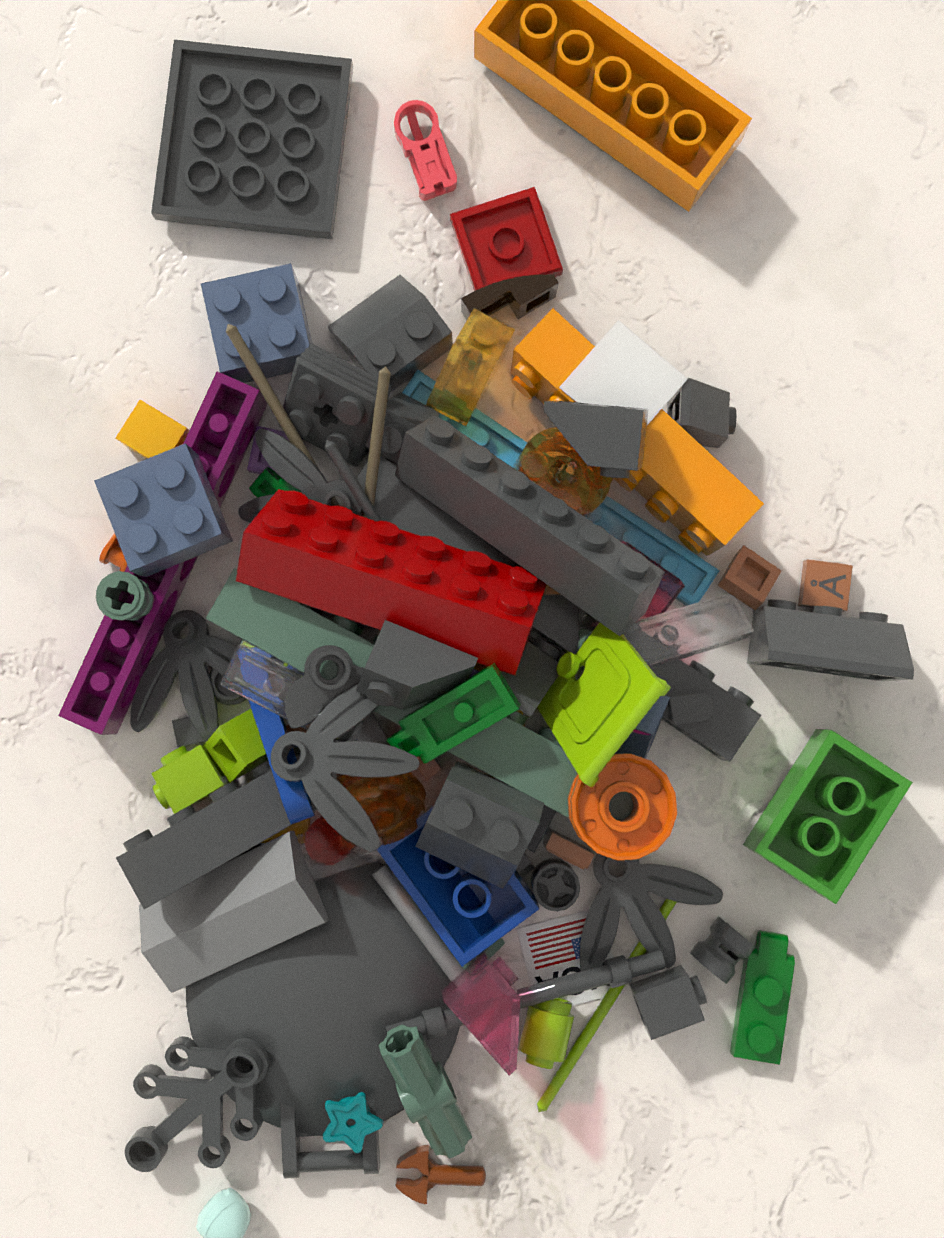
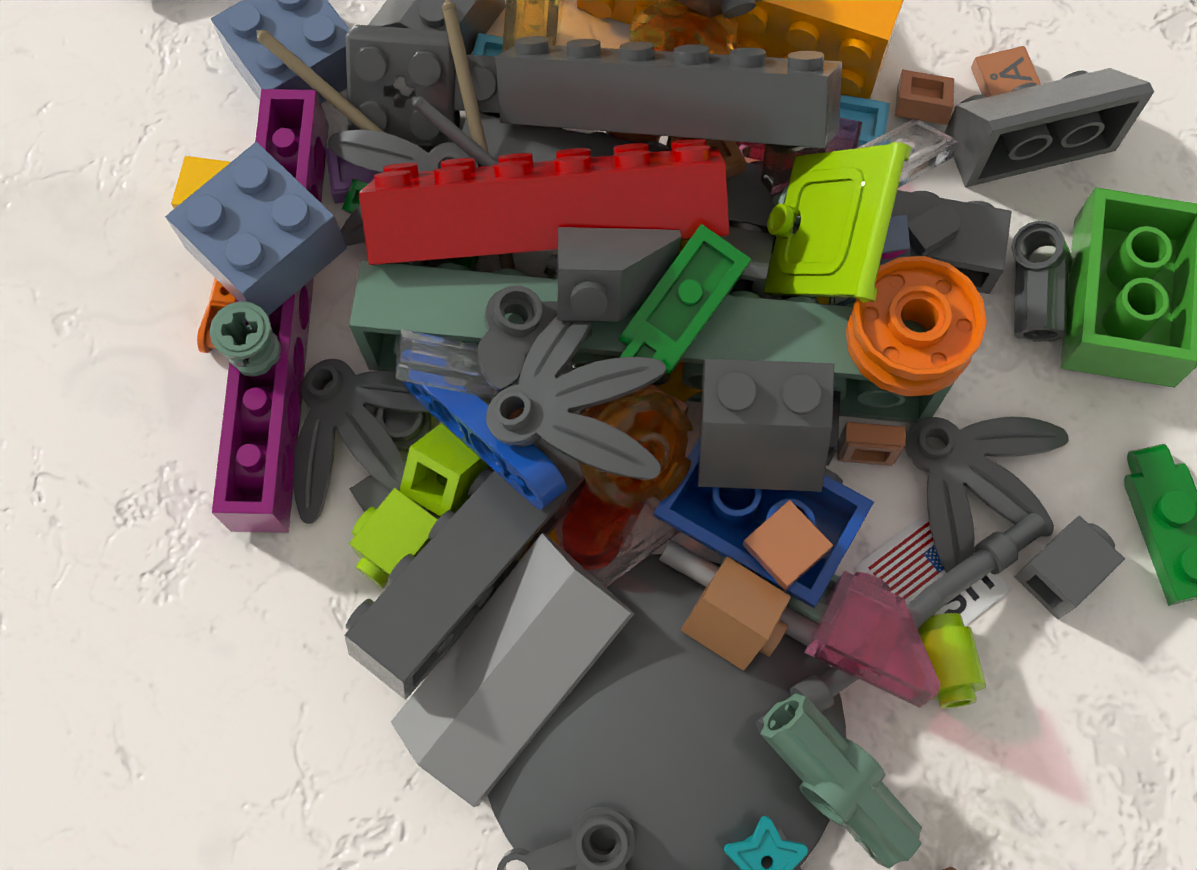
camera: 20 degrees left, 15 degrees down
dark grey wheel [531,858,580,912] -> none
lime axle [537,899,677,1112] -> none
dark grey wheel [689,916,756,984] -> none
none -> medium nougat brick [680,556,791,671]
none -> nougat tile [743,500,833,591]
none -> dark grey piece [1011,221,1073,342]

